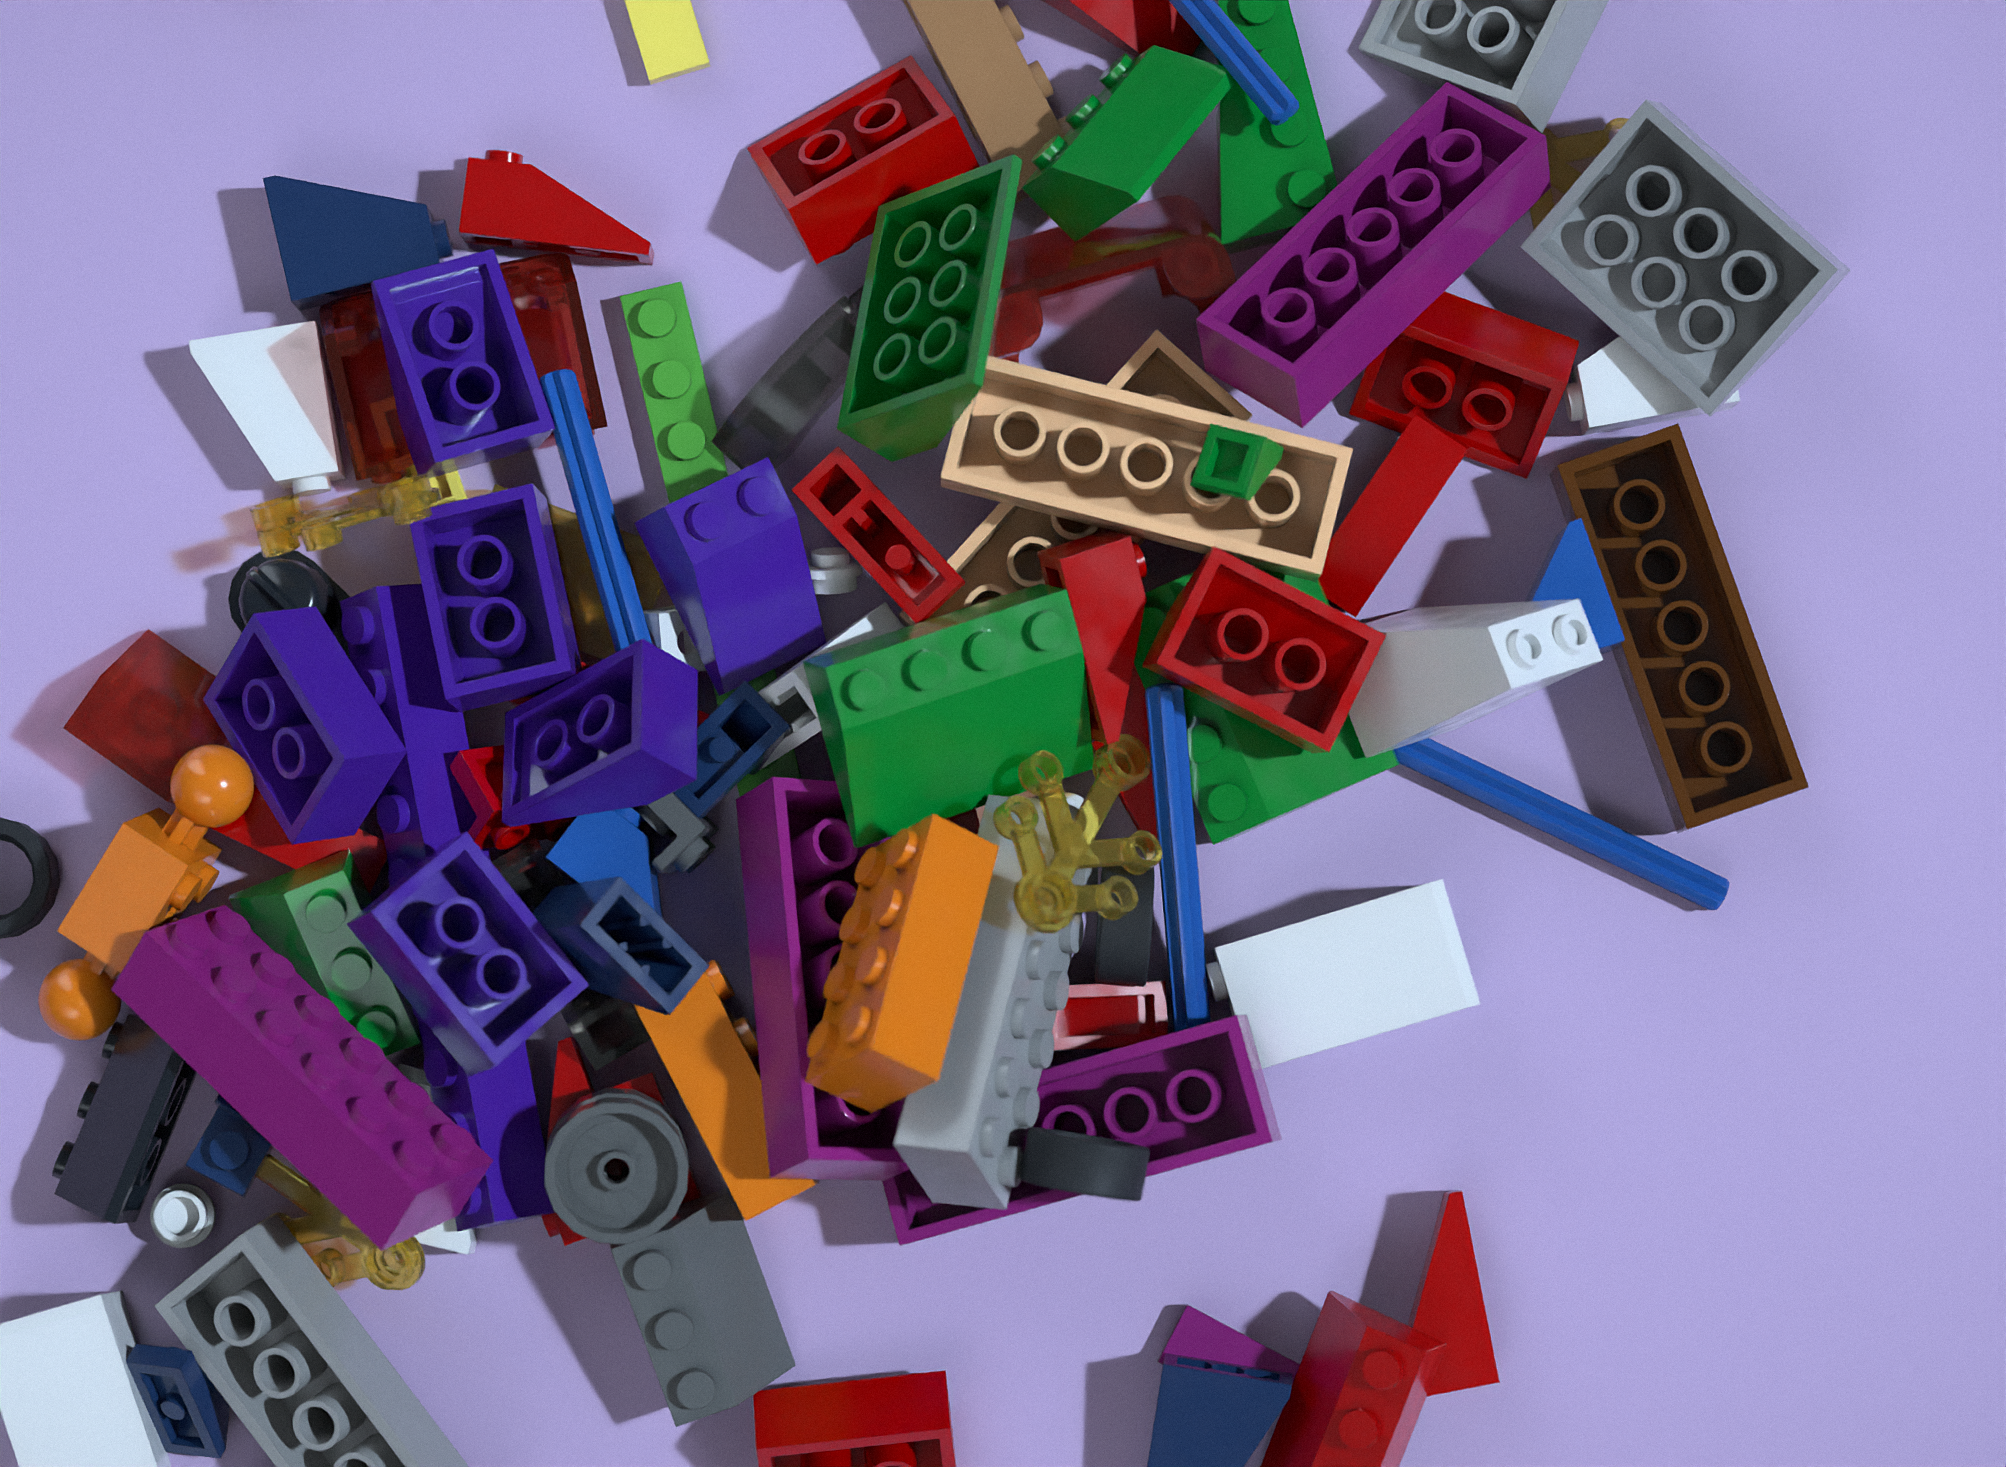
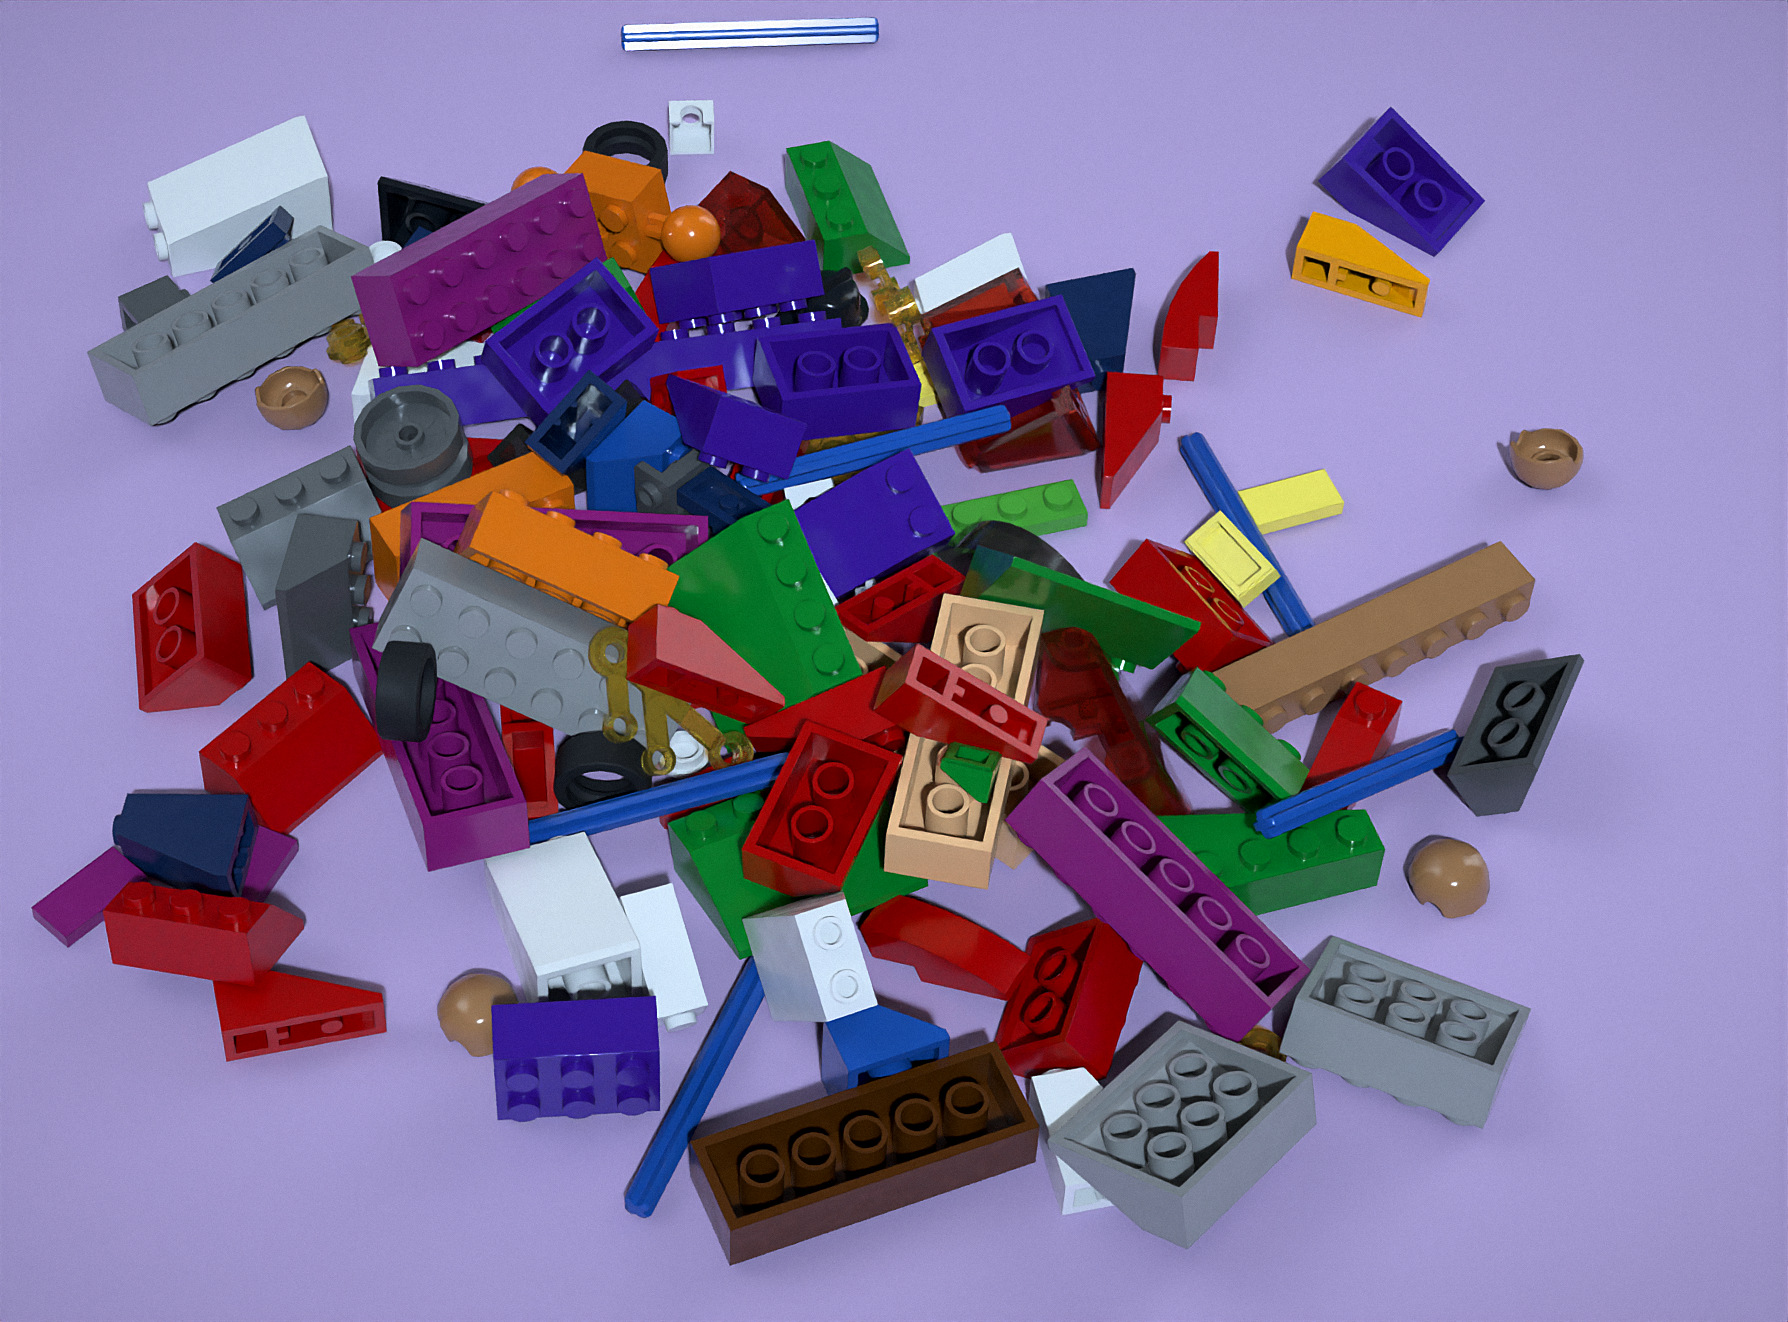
camera: 85 degrees right, 35 degrees down
none -> red slope [199,662,384,836]
none -> medium nougat hair [255,366,328,430]
none -> dark grey slope [275,513,374,680]
none -> medium nougat hair [437,973,519,1057]
none -> dark purple brick [491,996,660,1122]
none -> white slope [619,883,708,1032]
none -> red slope [626,604,785,725]
none -> green slope [785,140,910,274]
none -> red slope [873,643,1048,764]
none -> red slope [1158,251,1219,382]
none -> blue axle [1180,432,1315,637]
none -> light yellow tile [1184,511,1281,608]

